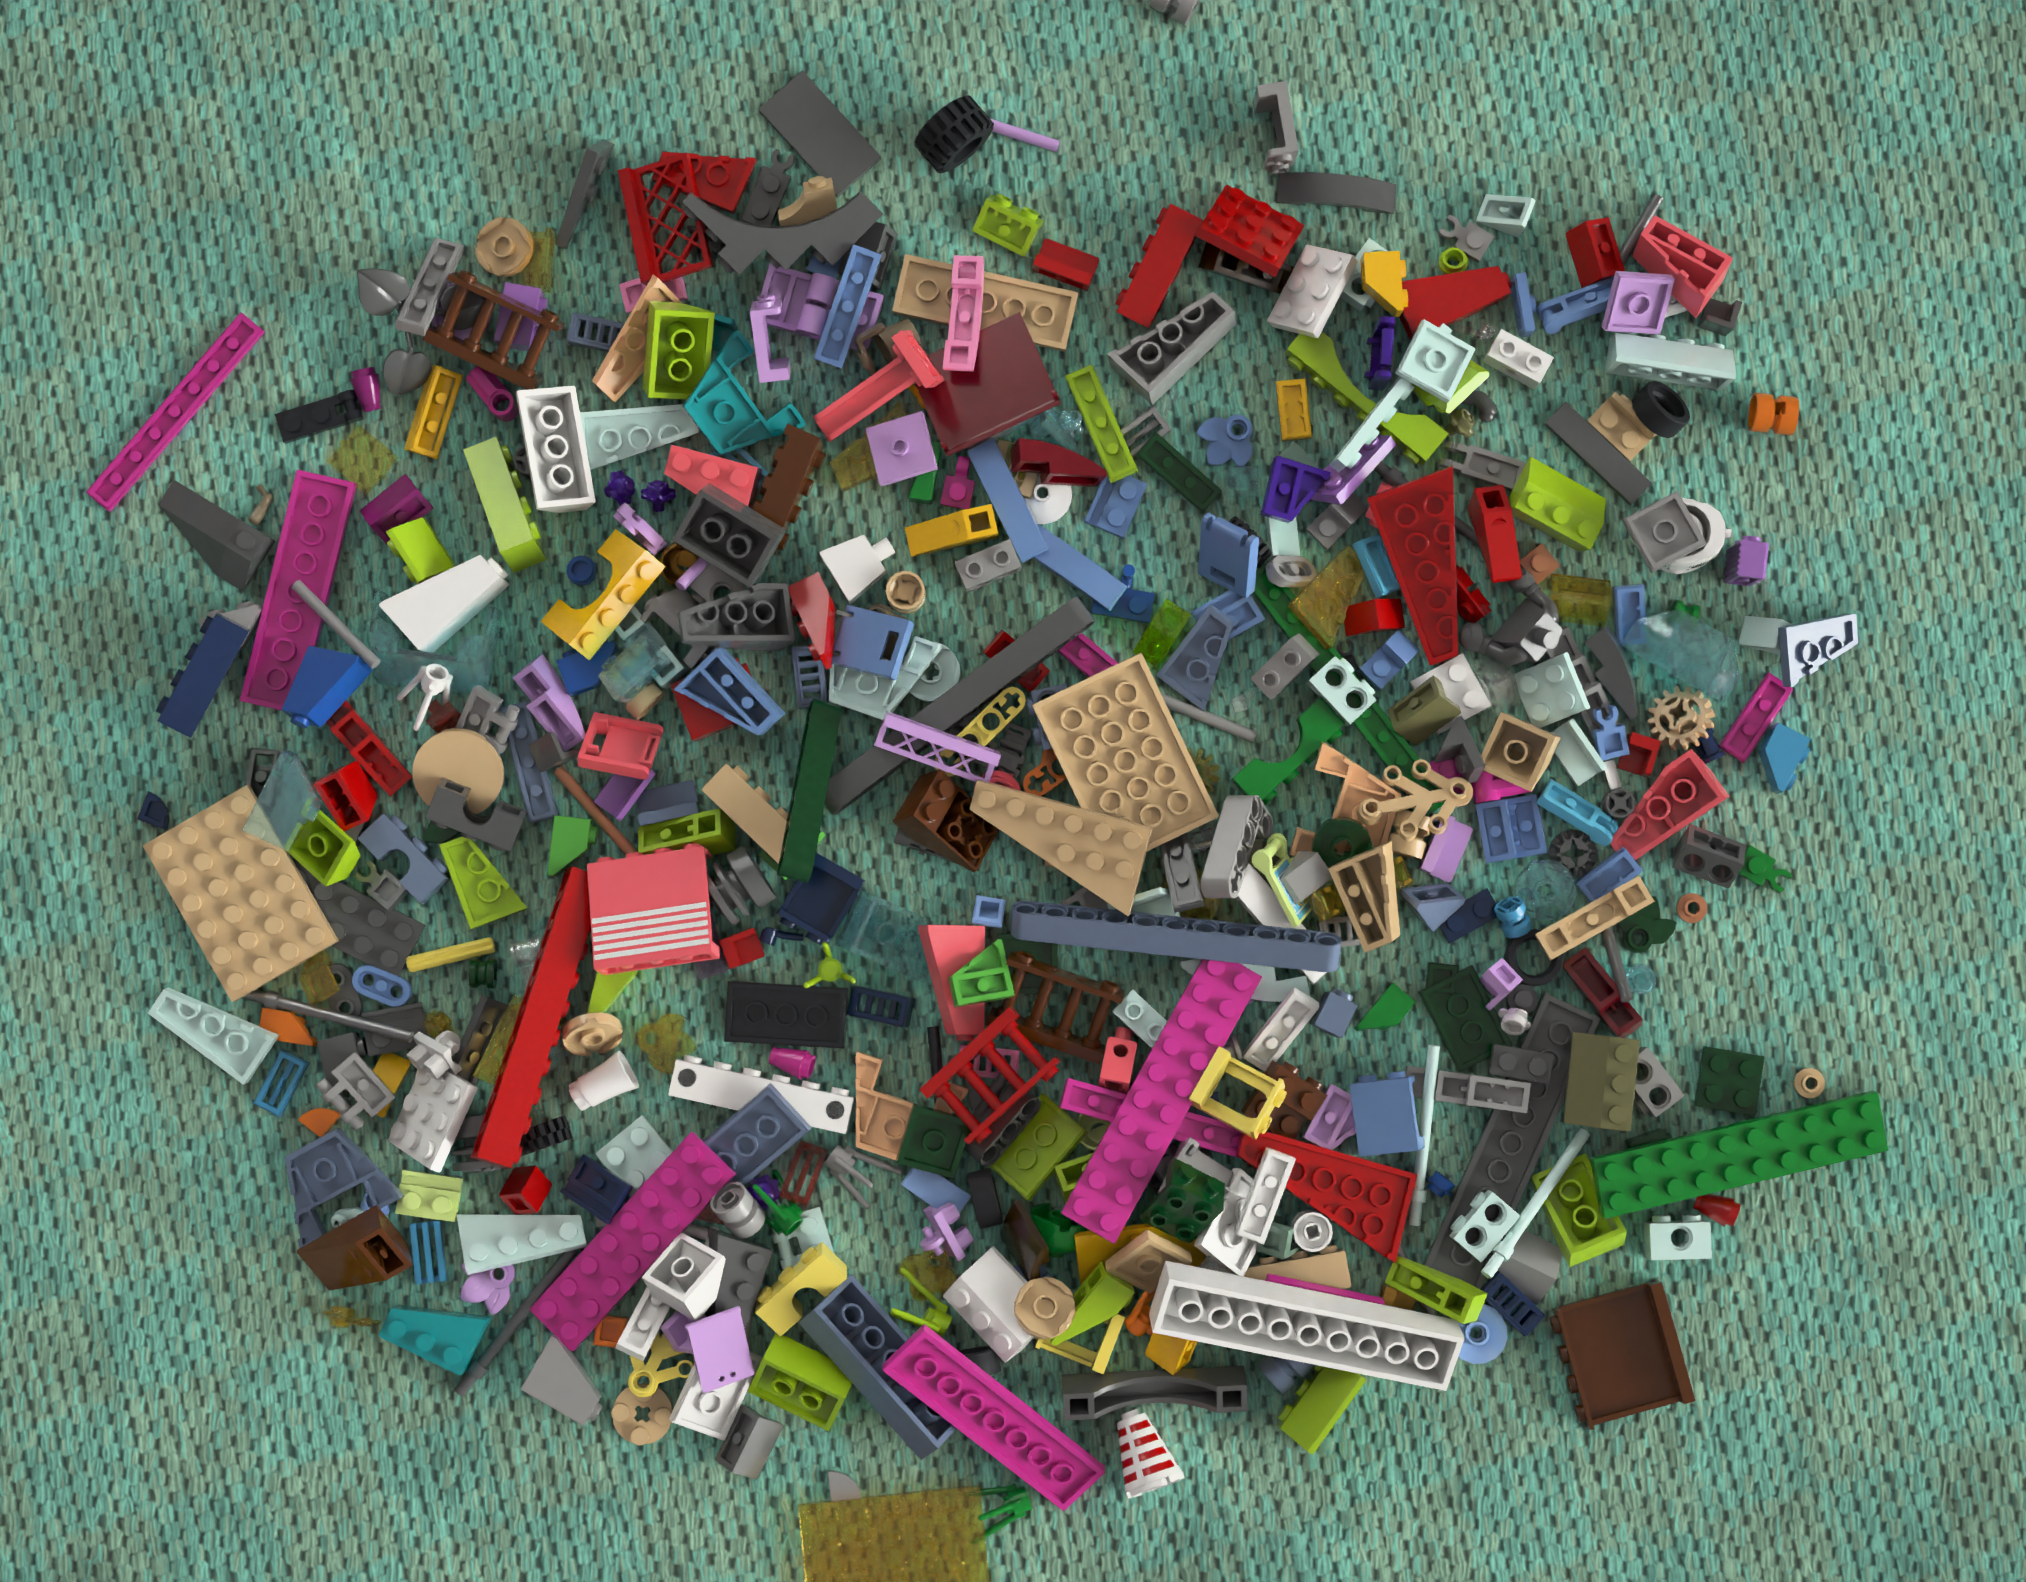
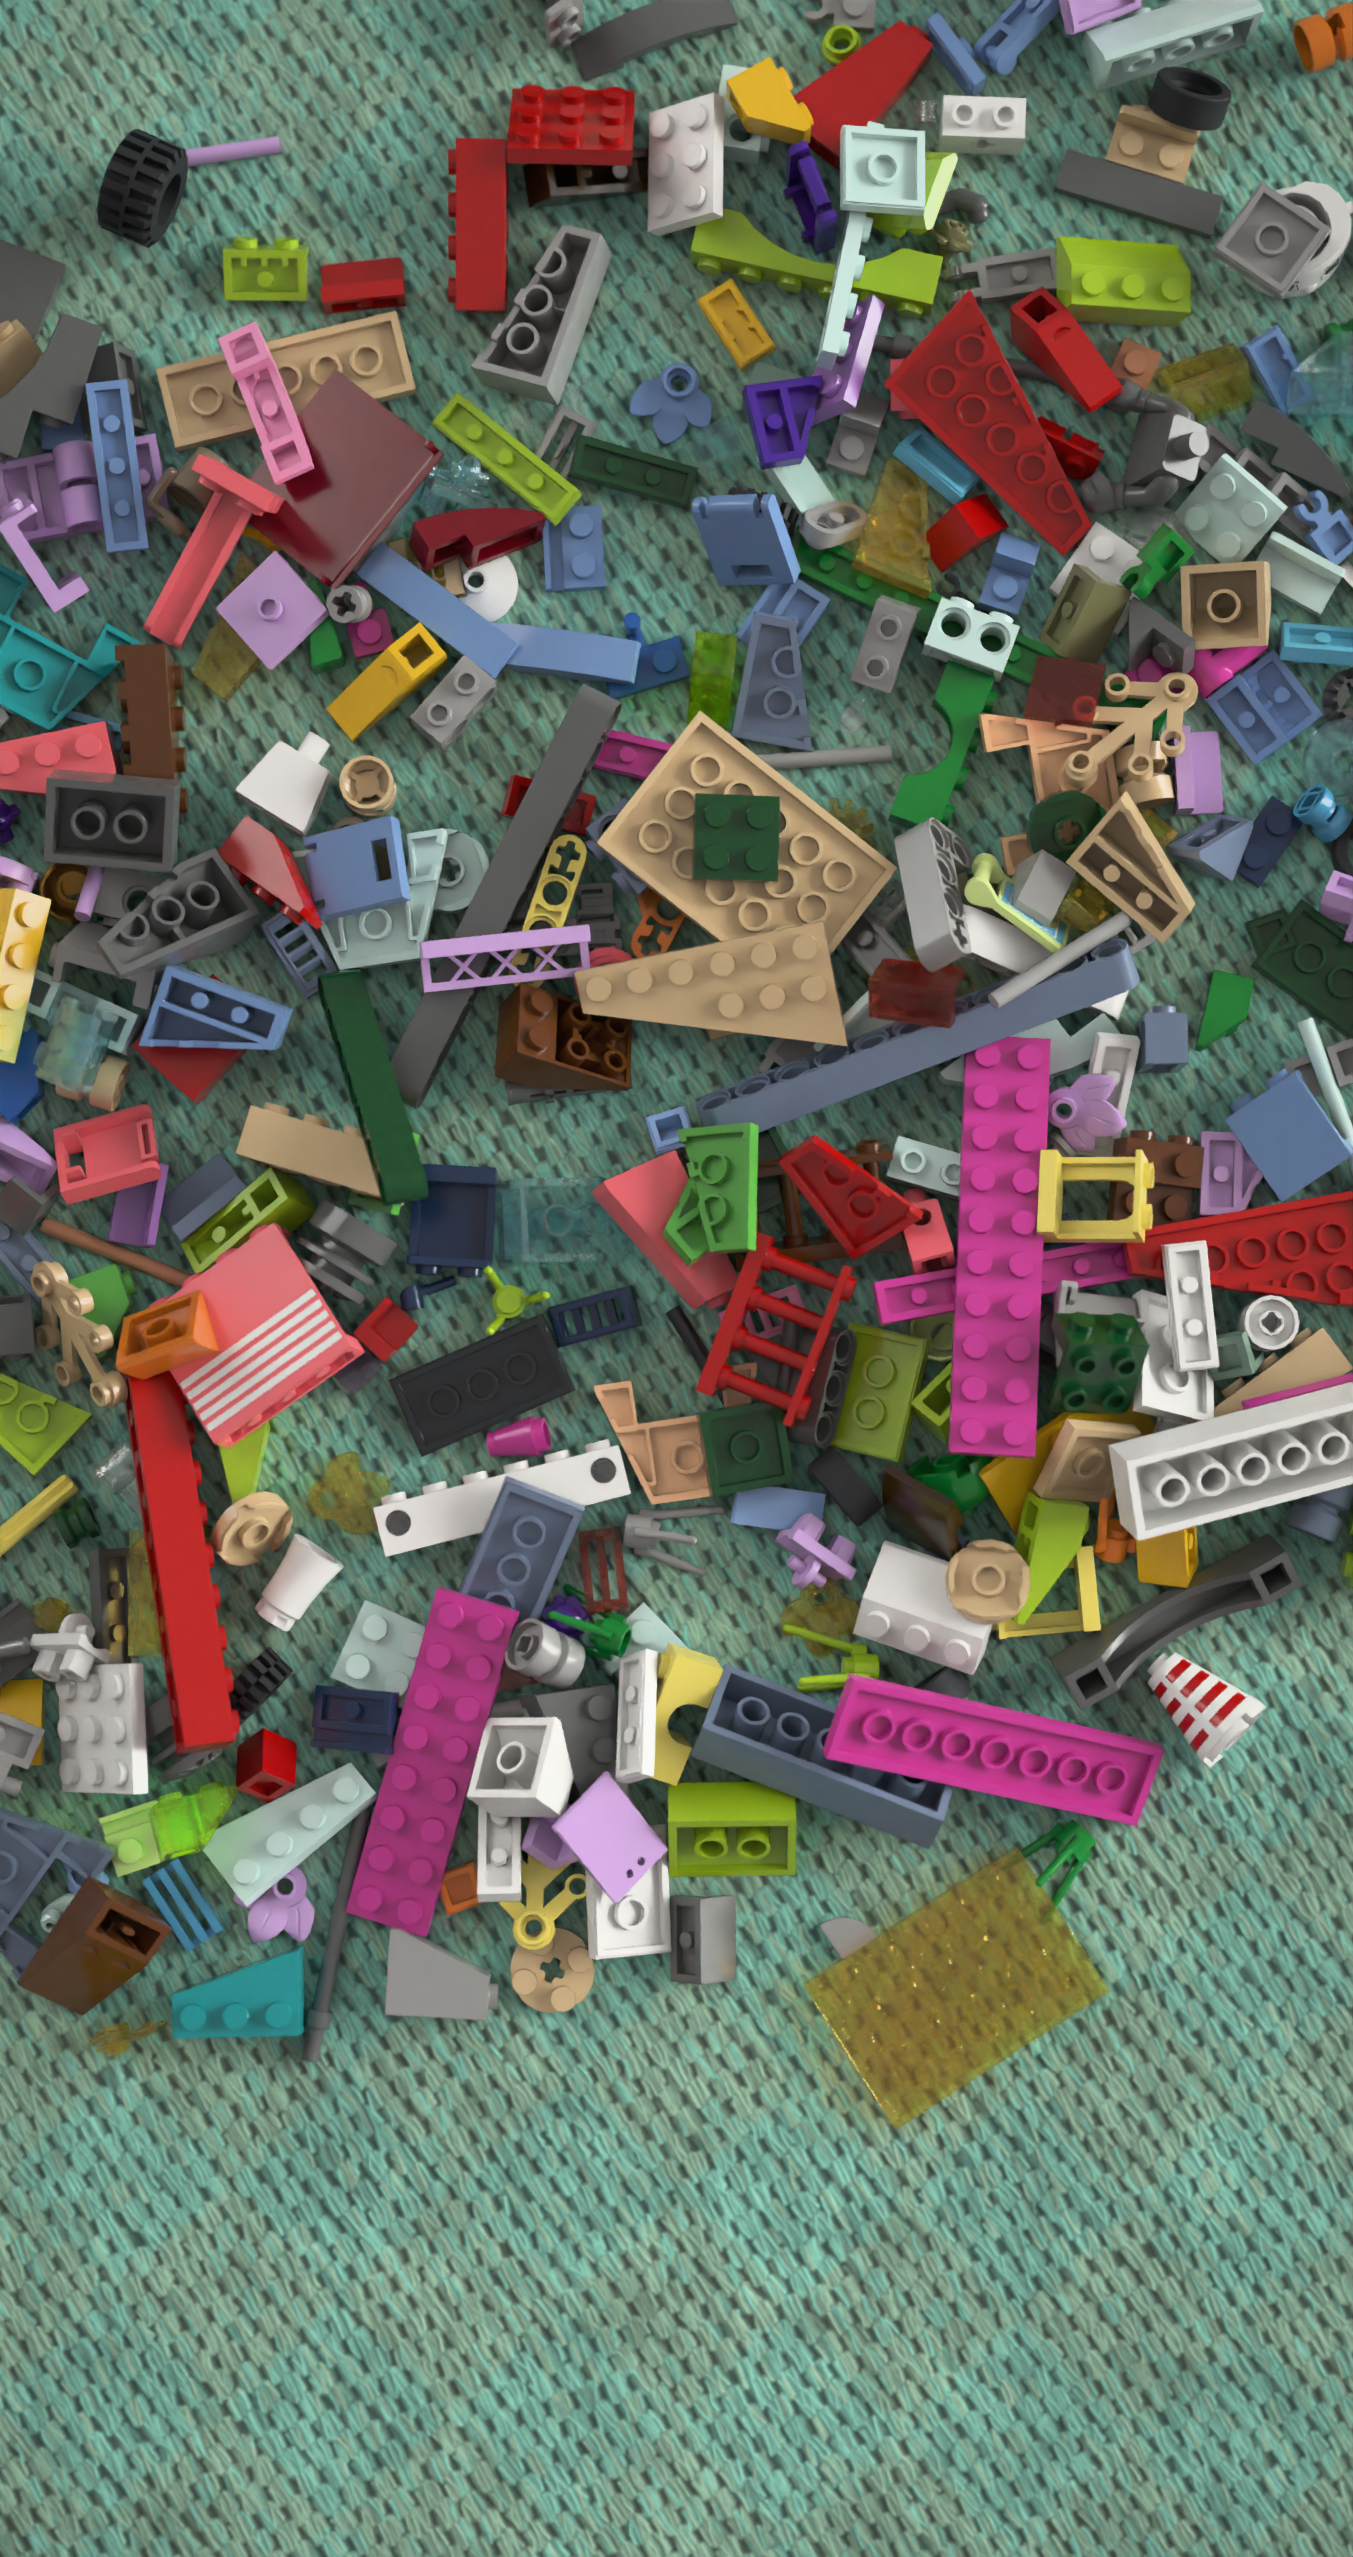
camera: 25 degrees left, 0 degrees up
none -> tan plant [31,1261,128,1408]
none -> orange slope [115,1289,219,1380]
none -> clear neon green slope [148,1782,238,1862]
none -> light grey bush [326,585,373,623]
none -> white tile [616,1649,658,1784]
none -> bright green wing [677,1122,759,1254]
none -> dark green plate [692,793,780,883]
none -> red wing [779,1135,923,1260]
none -> clear red panel [868,958,964,1029]
none -> light grey bar [988,911,1131,1009]
none -> clear red piece [1023,656,1106,727]
none -> lavender plate [1048,1073,1127,1153]
none -> green plate [1119,523,1195,600]

